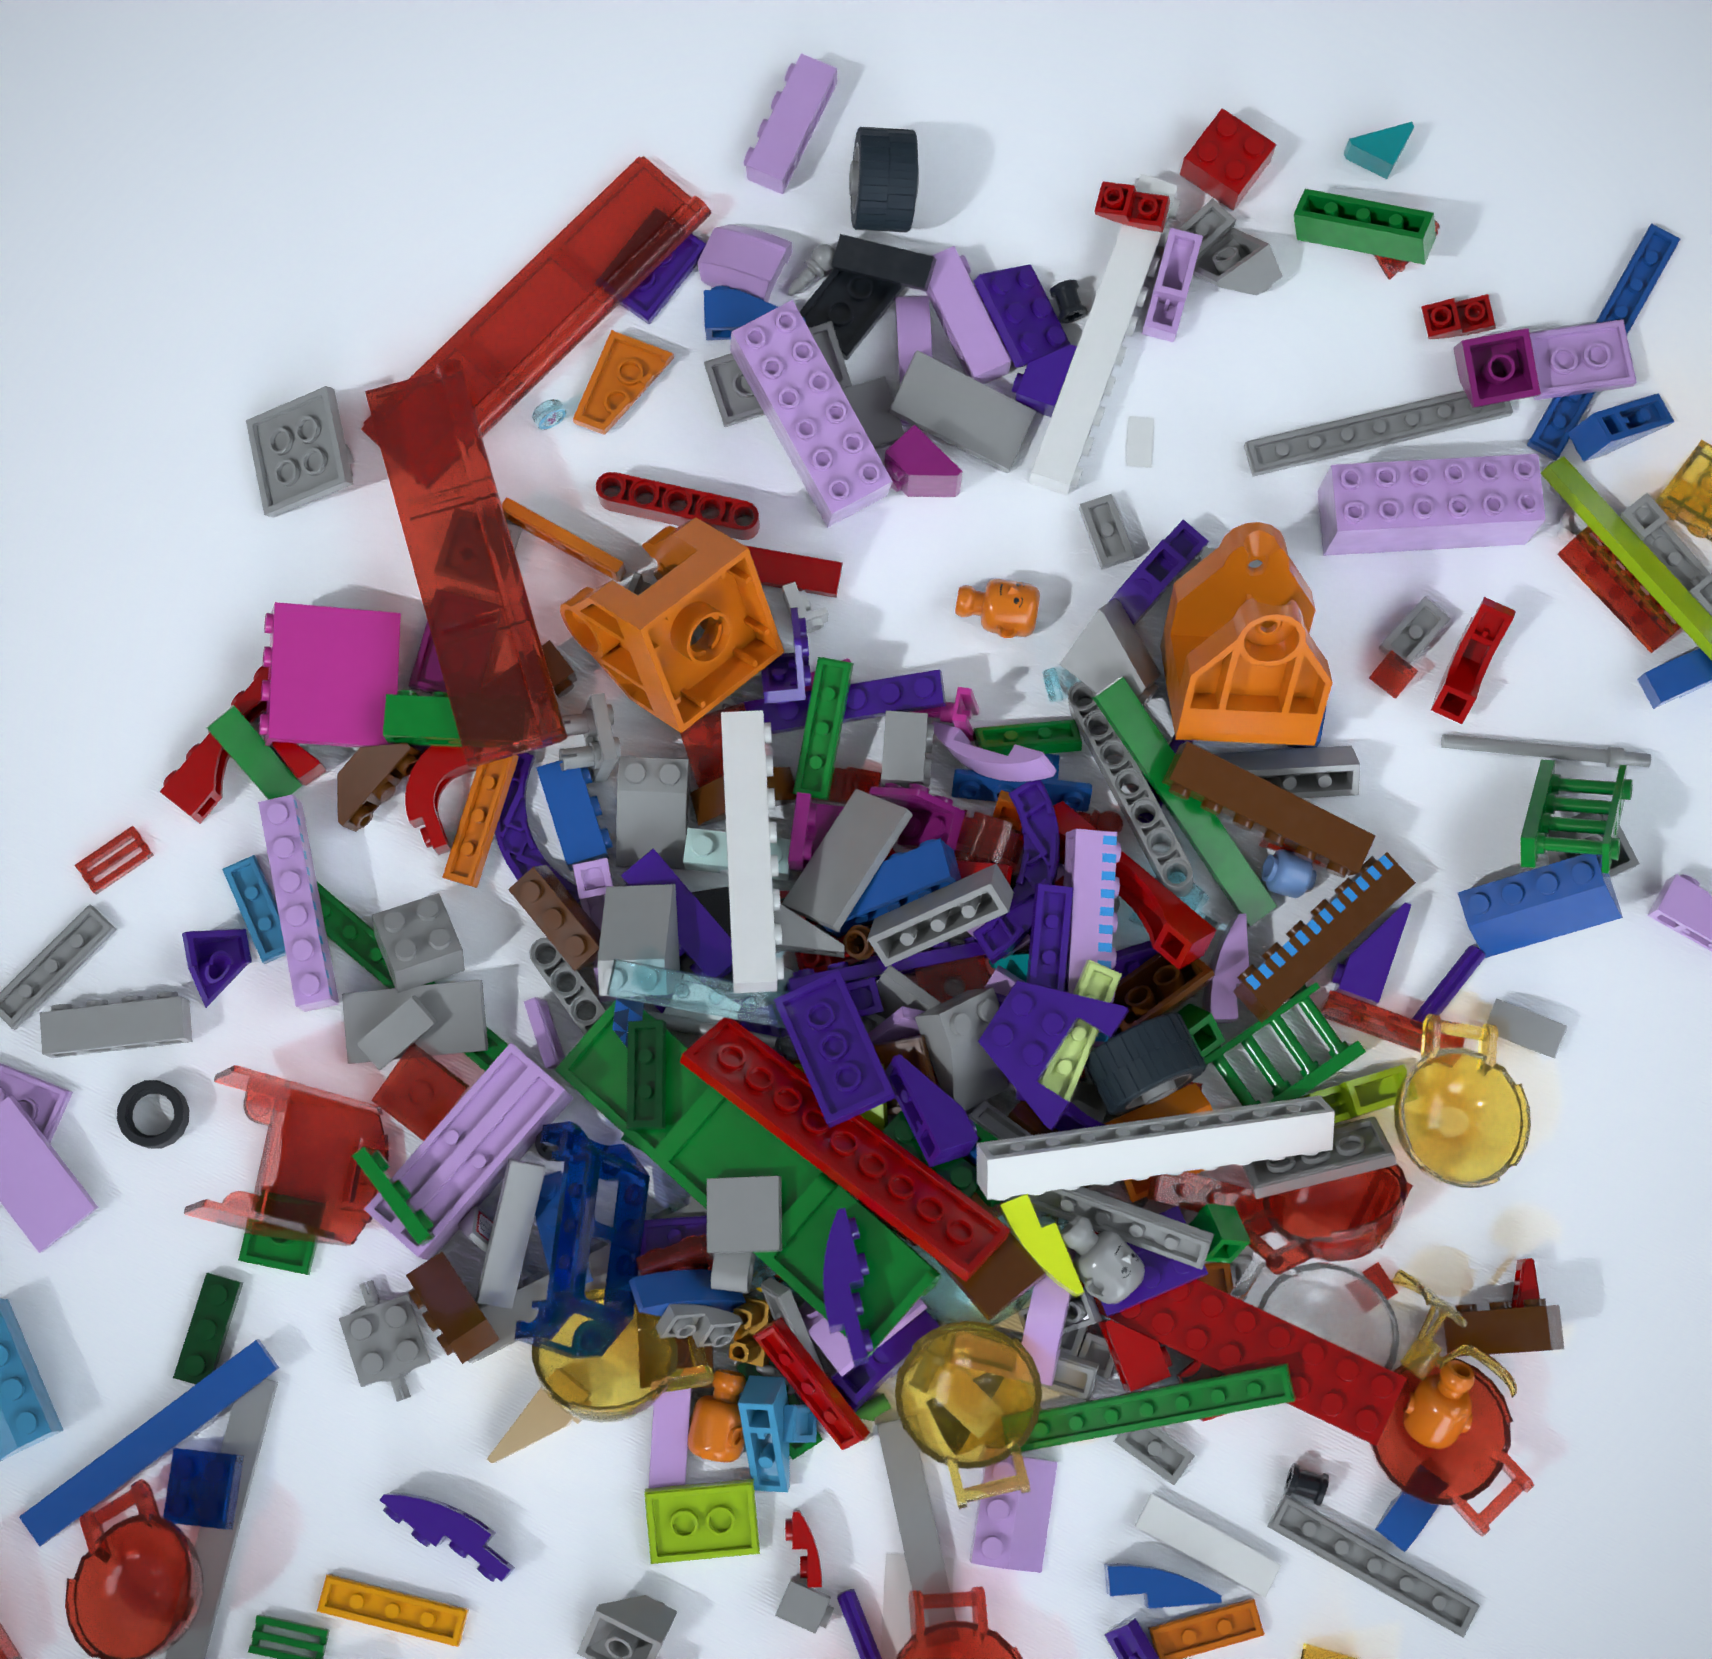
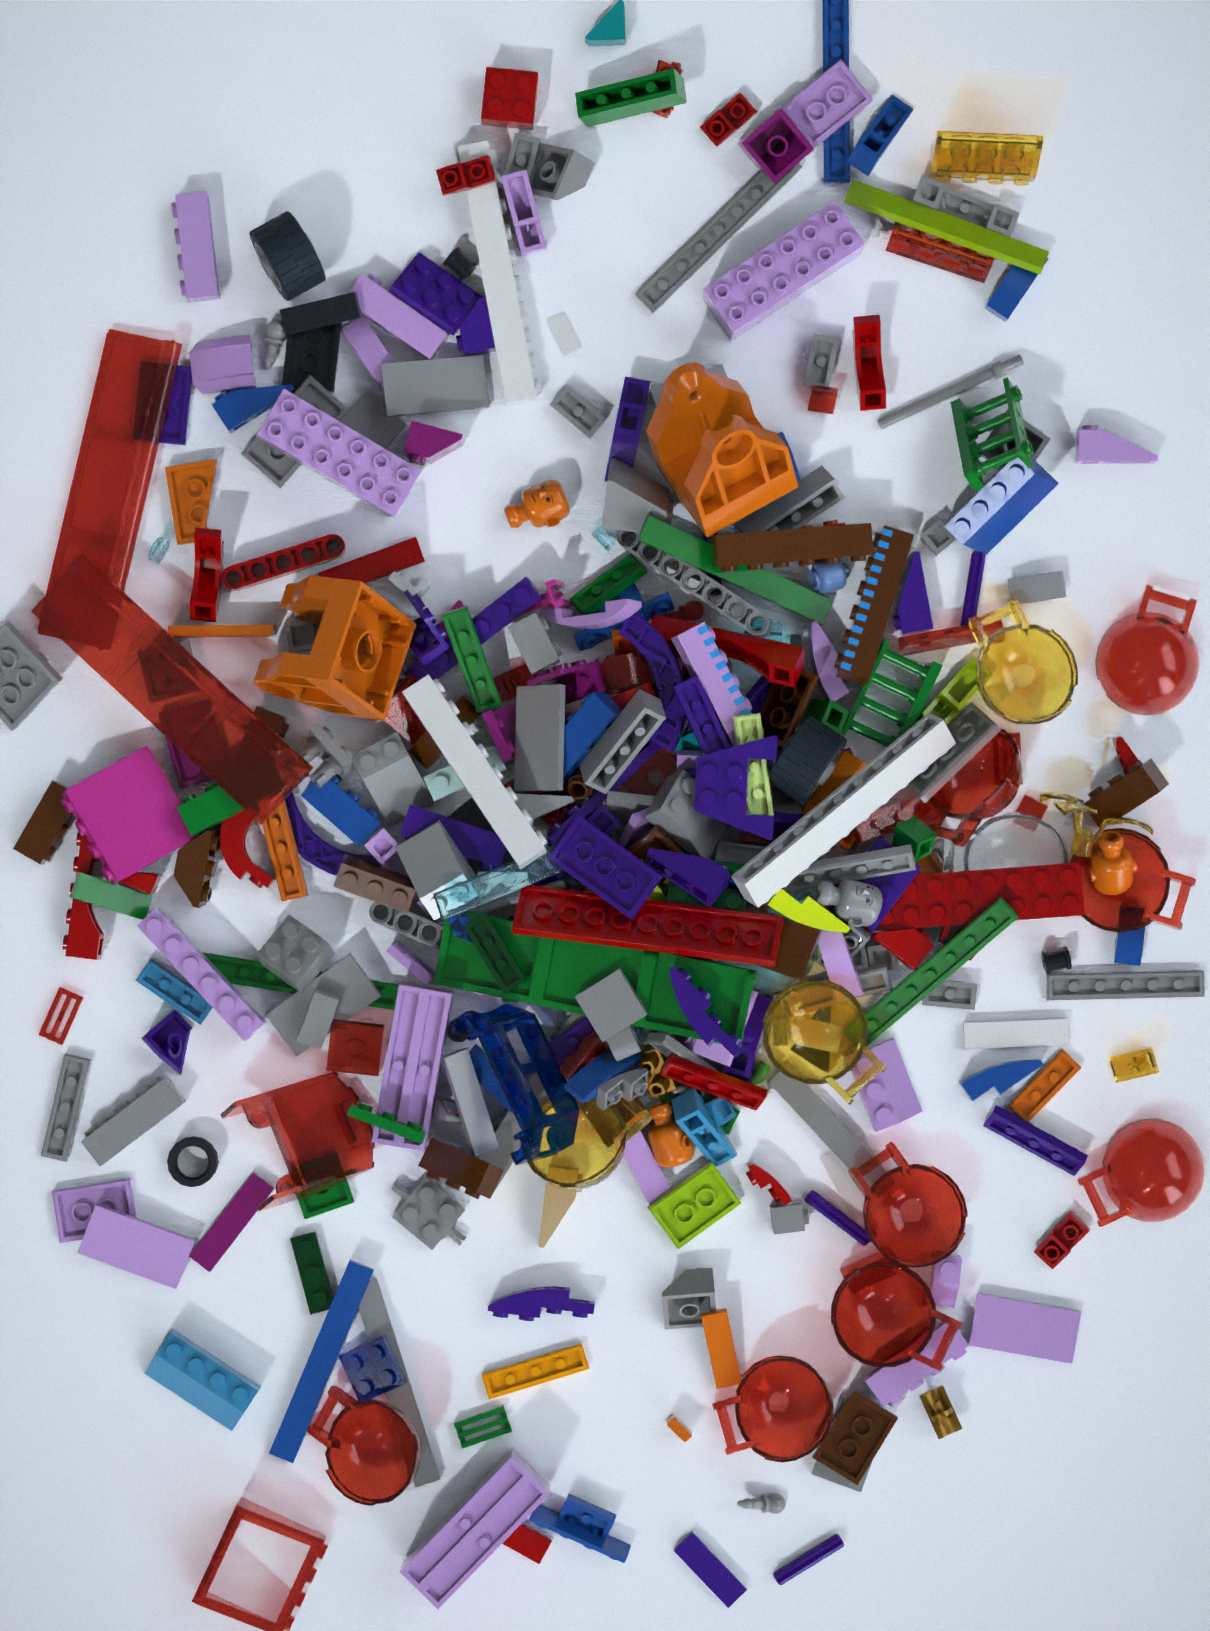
camera: 30 degrees left, 10 degrees up
none -> reddish brown brick [13,780,75,865]
none -> red arch [189,527,224,622]
none -> magenta tile [189,1173,275,1272]
none -> light grey plate [920,519,956,556]
none -> clear red windscreen [1095,584,1200,716]

